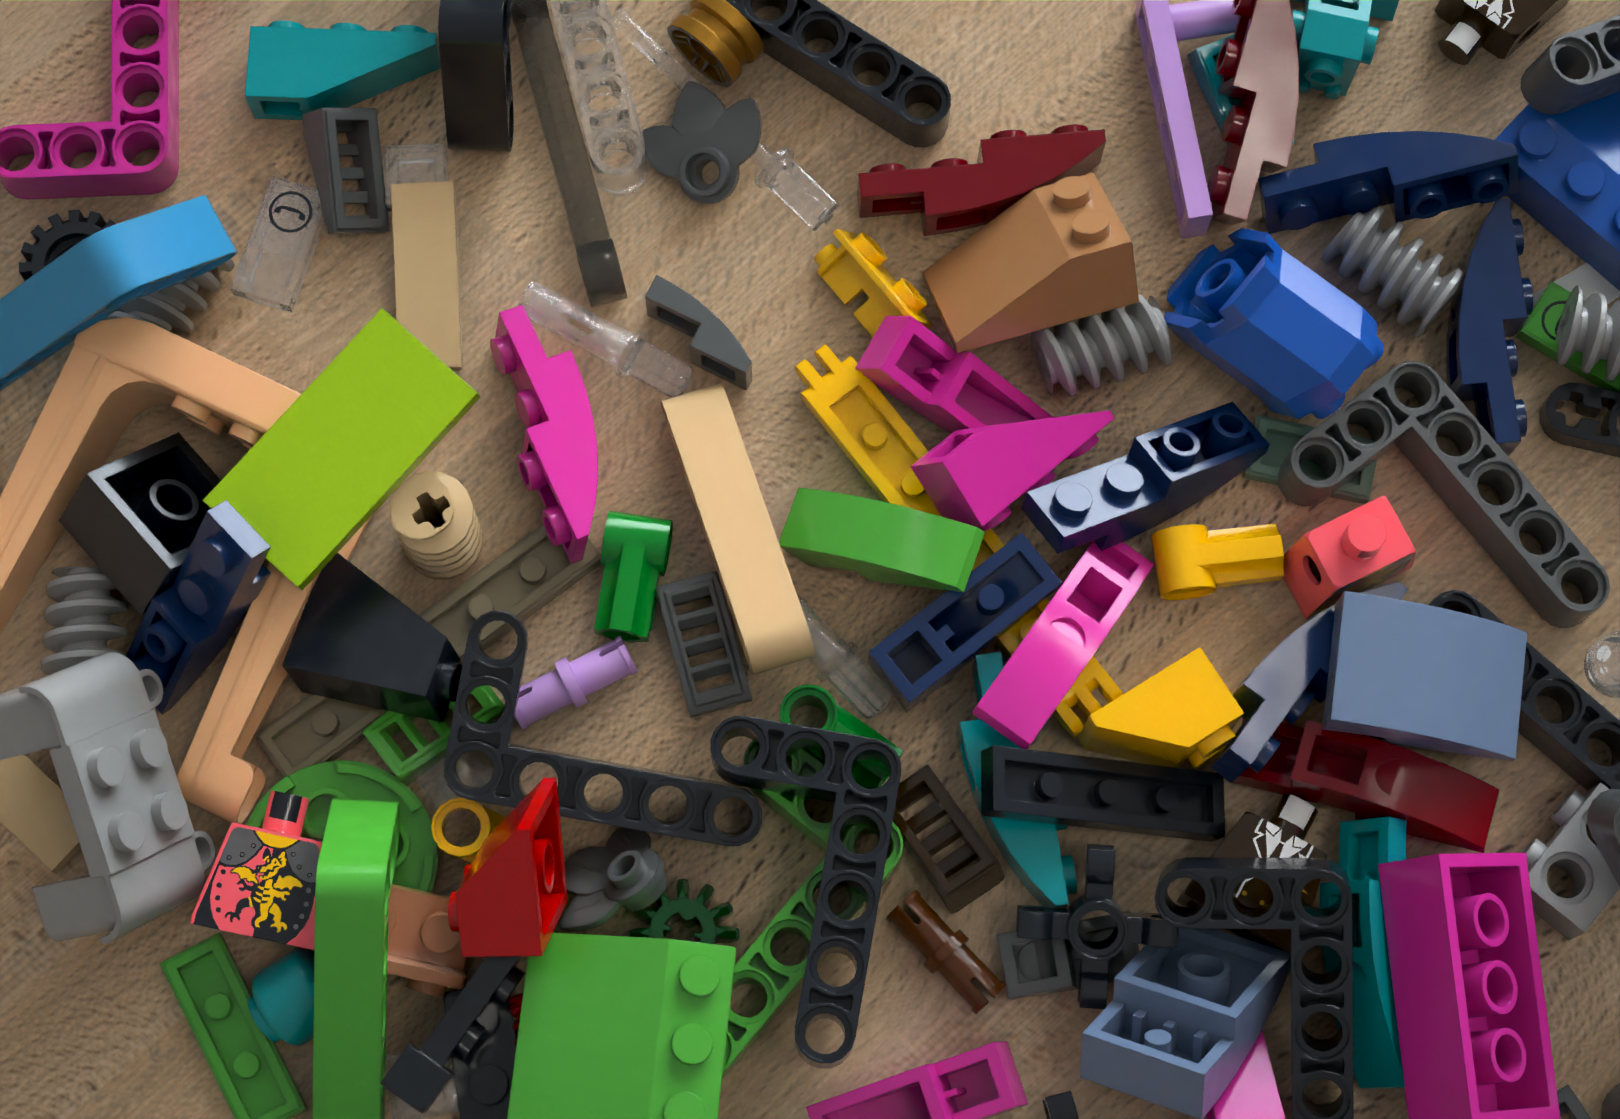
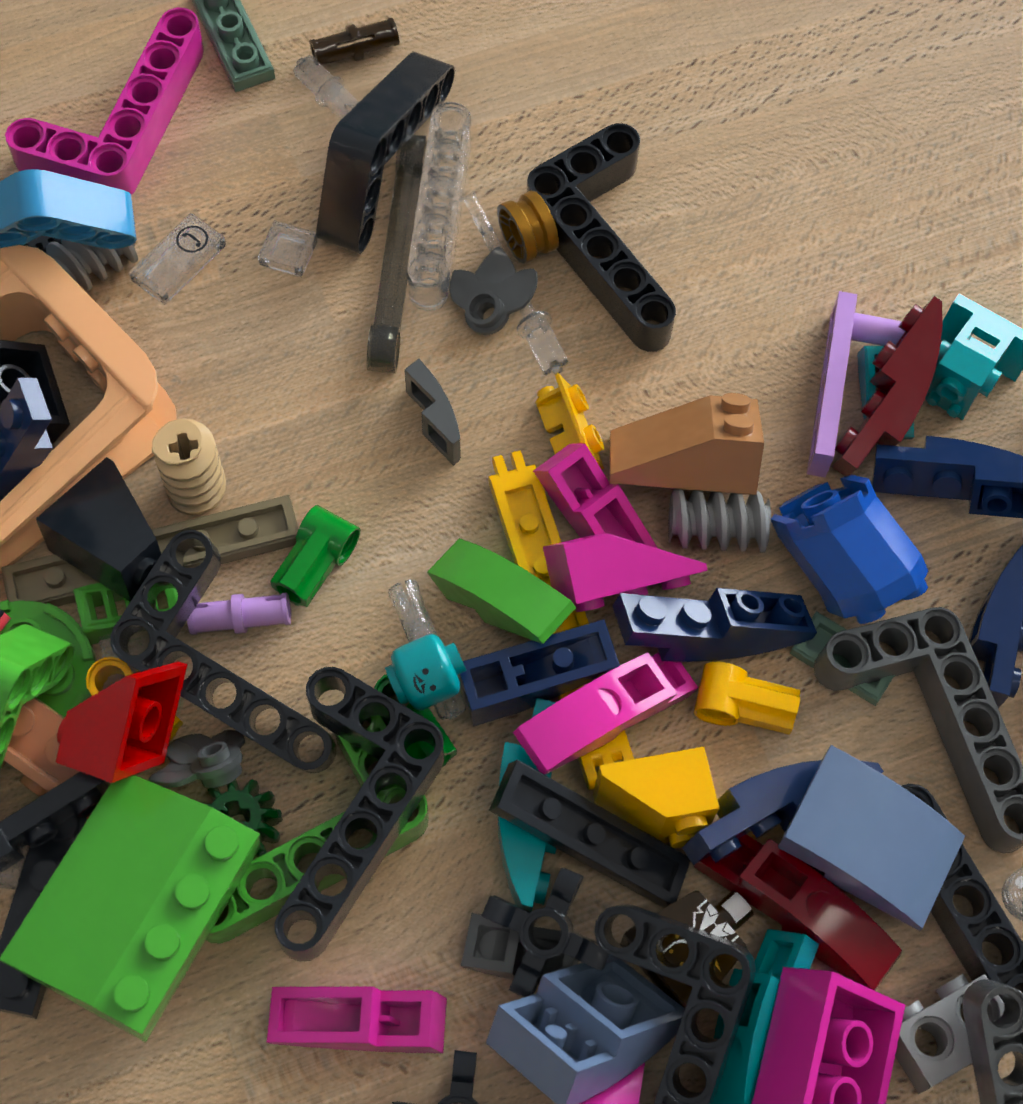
camera: 20 degrees right, 10 degrees down
lime tile [203,308,481,591] -> none
teal slope [245,20,441,120] -> none
dark grey slope [302,108,389,234] -> none
tan tile [391,181,463,370] -> none
dark pink slope [490,305,598,564] -> none
clear axle [518,281,693,398] -> none
dark grey slope [656,571,752,718] -> none
tan beam [661,382,815,675] -> none
dark red slope [857,124,1106,236] -> none
reddish brown pin [886,889,1006,1014] -> none
dark brown slope [893,764,1005,914] -> none
coral torso [1283,496,1416,620] -> none
light grey piece [1320,205,1463,338] -> none
none -> teal head [385,633,467,711]

